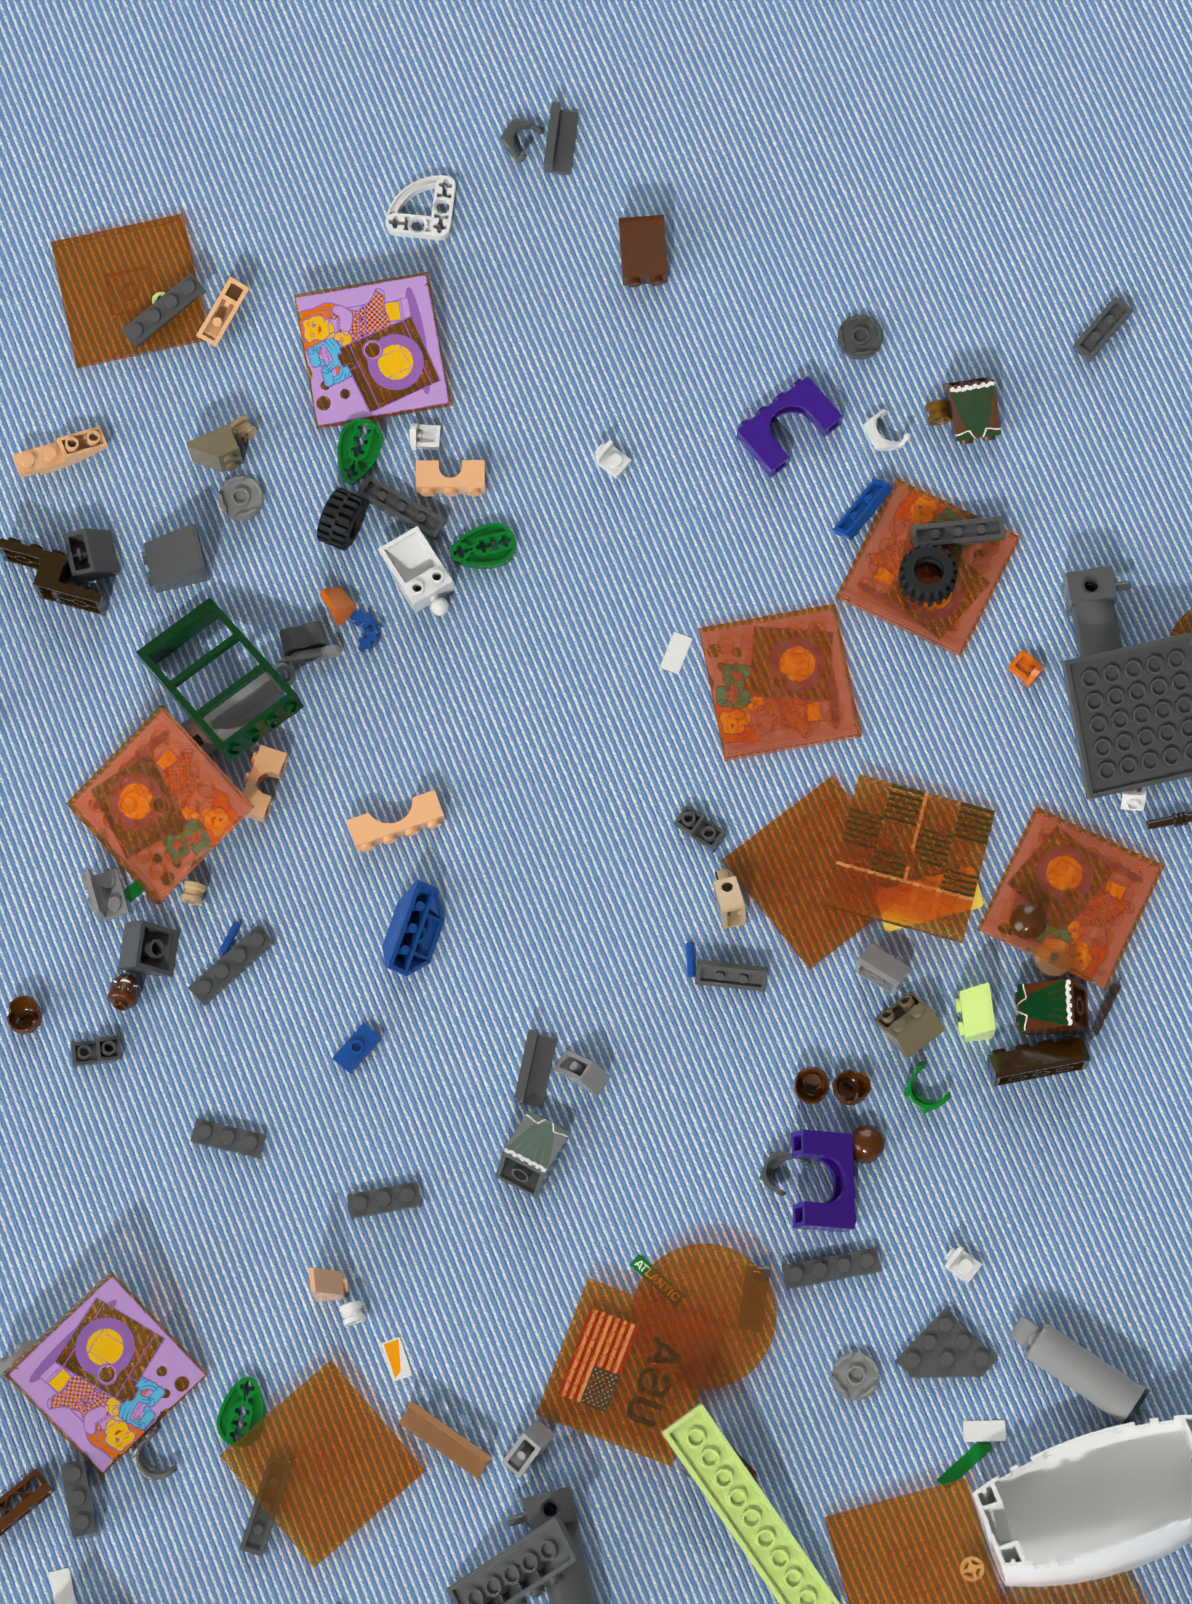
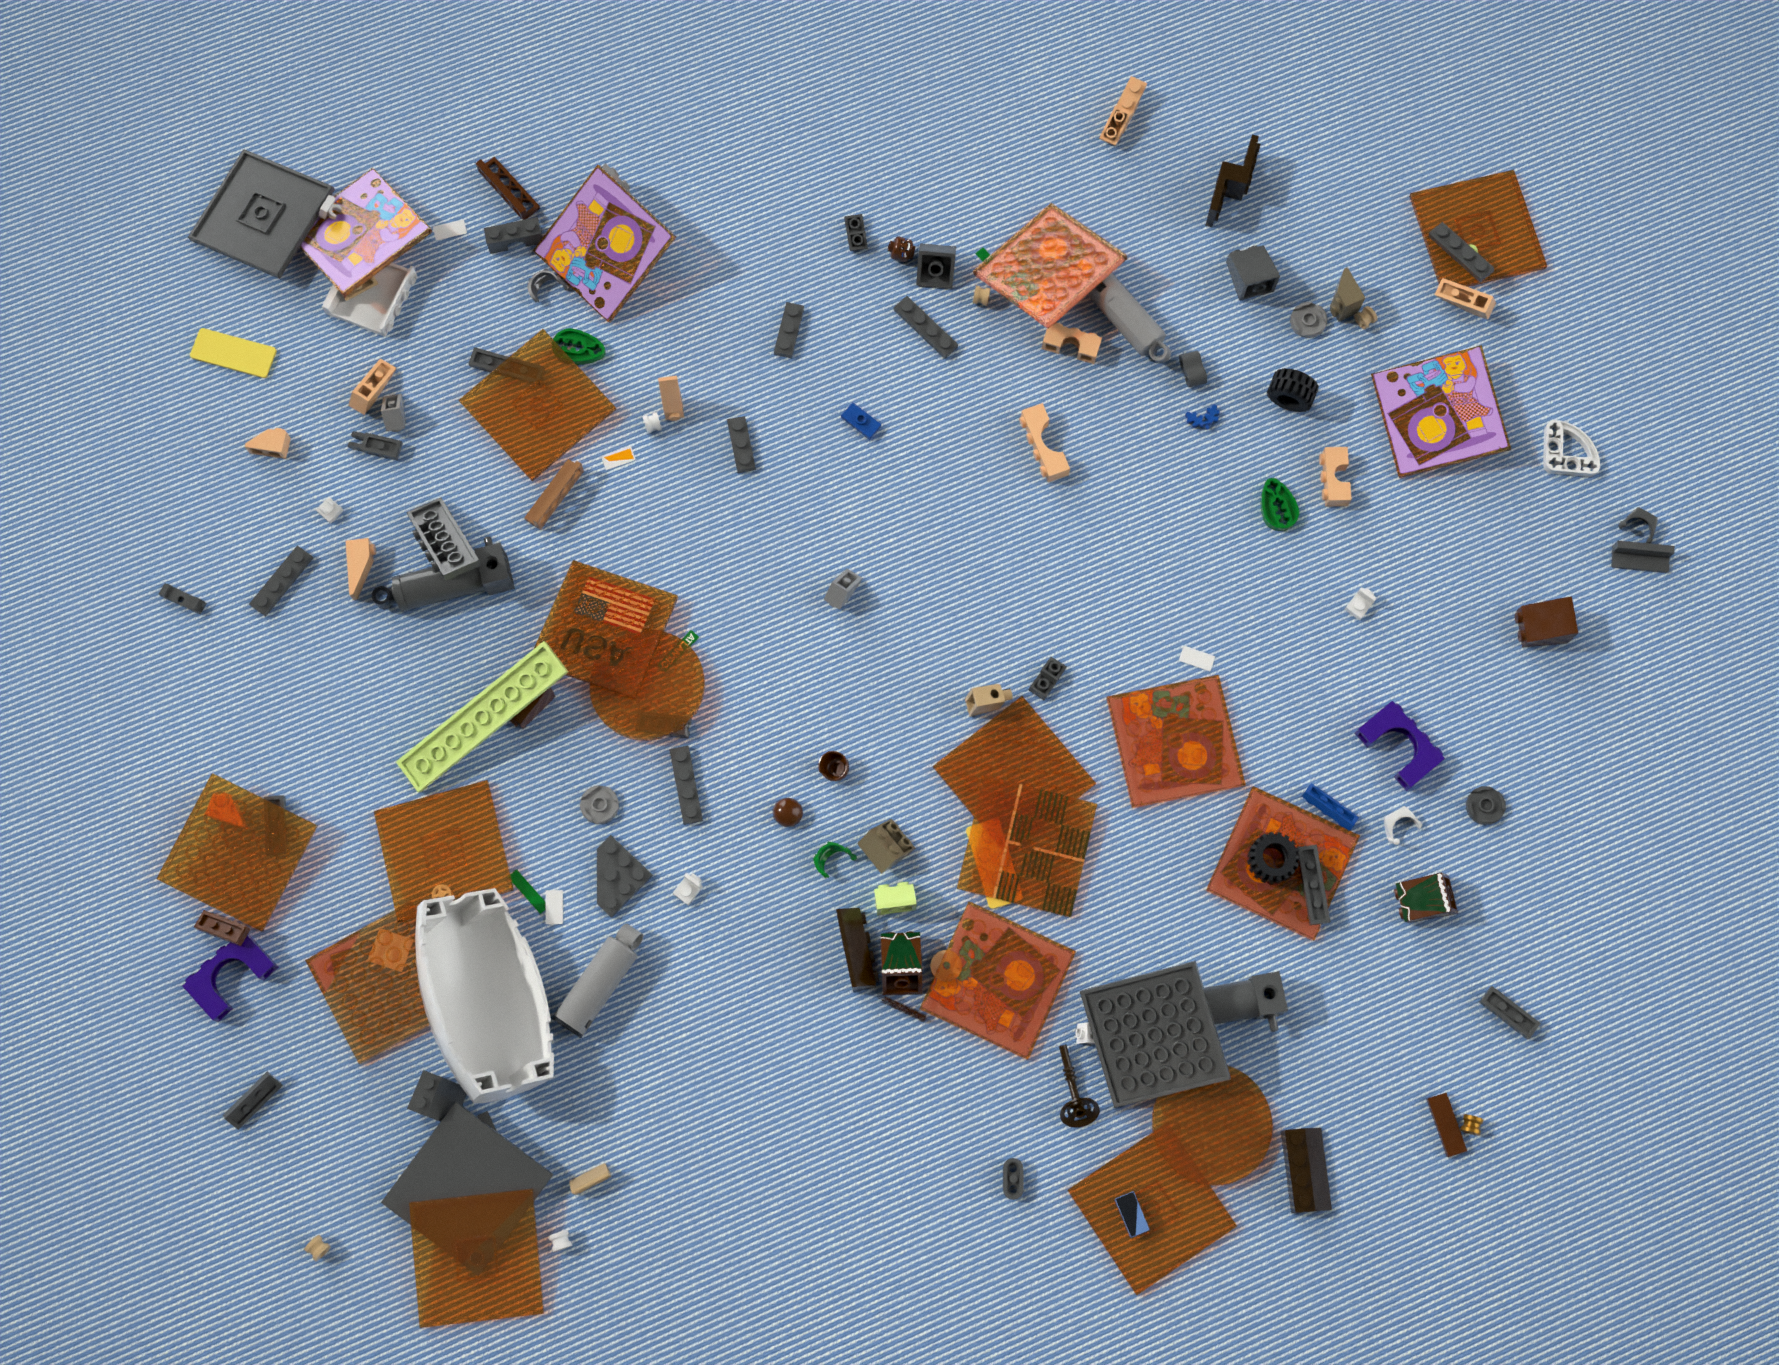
camera: 85 degrees right, 0 degrees up
reddish brown hair [6,995,43,1035] -> none
light nougat slope [13,426,108,478] -> none
dark grey slope [63,528,121,585] -> none
light grey bracket [81,867,130,922] -> none
dark green window [136,598,304,763] -> none
blue piece [219,921,241,955] -> none
light grey piece [278,645,342,664] -> none
orange tile [320,586,356,626] -> none
green piece [337,419,383,484] -> none
dark grey plate [357,475,447,541] -> none
white slope [378,526,454,616] -> none
blue wedge [382,880,445,976] -> none
white tile [410,423,441,451] -> none
slope [495,1110,570,1198] -> none
light grey slope [502,1419,556,1478] -> none
dark grey panel [514,1029,557,1108] -> none
blue piece [686,942,696,978] -> none
dark grey plate [695,959,768,992] -> none
dark grey helmet [759,1151,810,1197] -> none
dark purple arch [791,1130,856,1232] -> none
reddish brown hair [832,1069,871,1106] -> none
light grey slope [854,943,911,996] -> none
pearl gold wheel [925,400,951,426] -> none
orange tile [1007,649,1046,688] -> none
reddish brown hair [1009,903,1047,940] -> none

